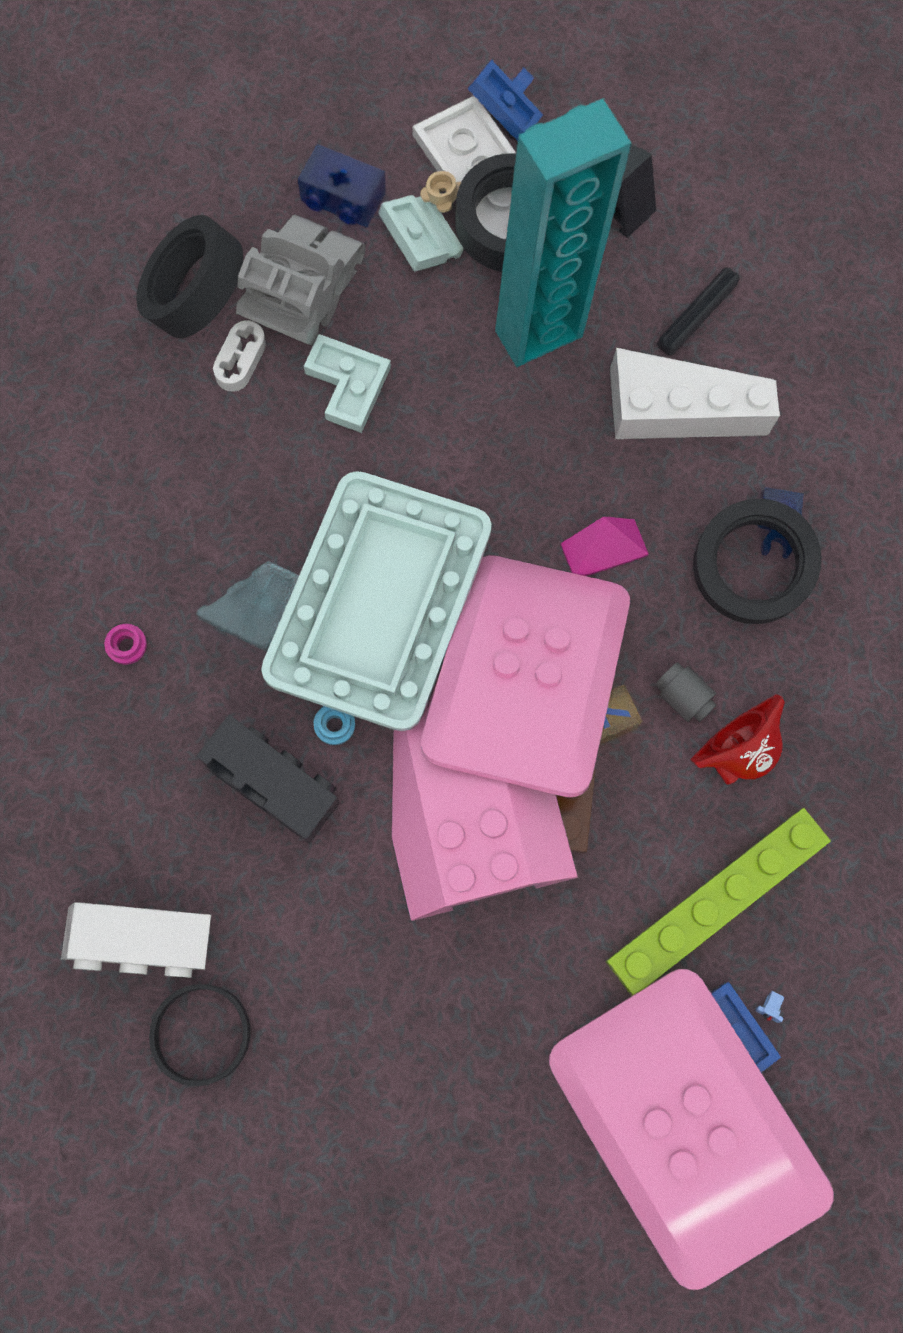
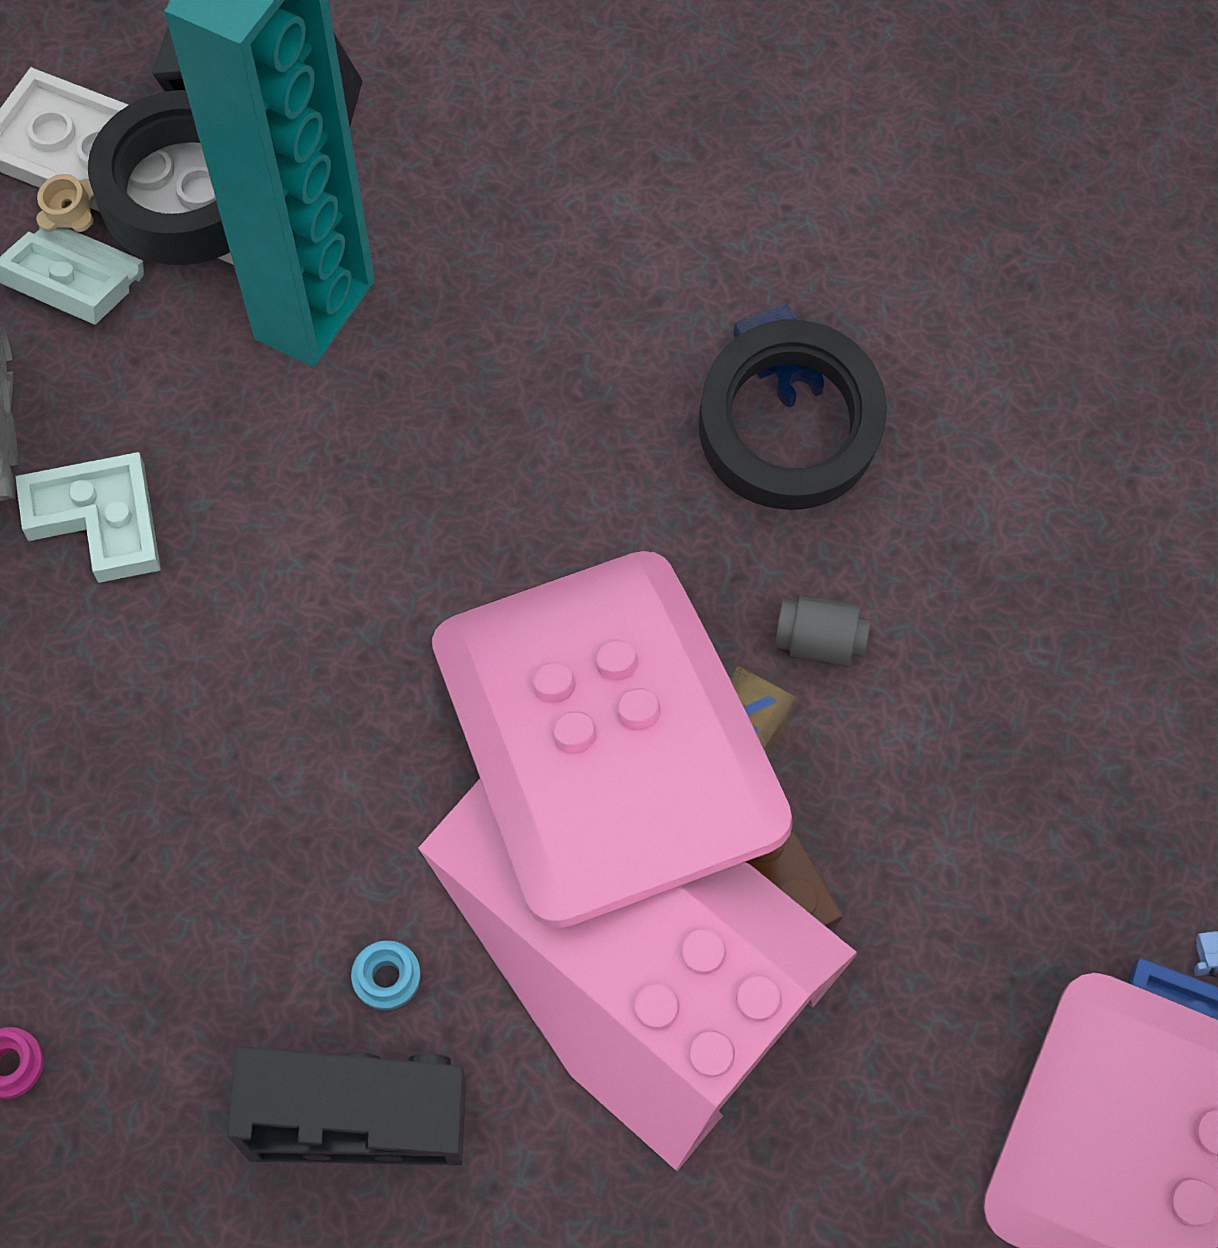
camera: 30 degrees left, 10 degrees down
clear light blue wing [196,561,299,652] -> none
light aqua wedge [261,471,491,731] -> none
blue plate [467,59,543,141] -> none
dark pink slope [561,517,649,576] -> none
lime plate [606,808,831,996] -> none
white wedge [610,348,780,439] -> none
black axle [657,267,740,355] -> none
red hat [690,694,785,785] -> none

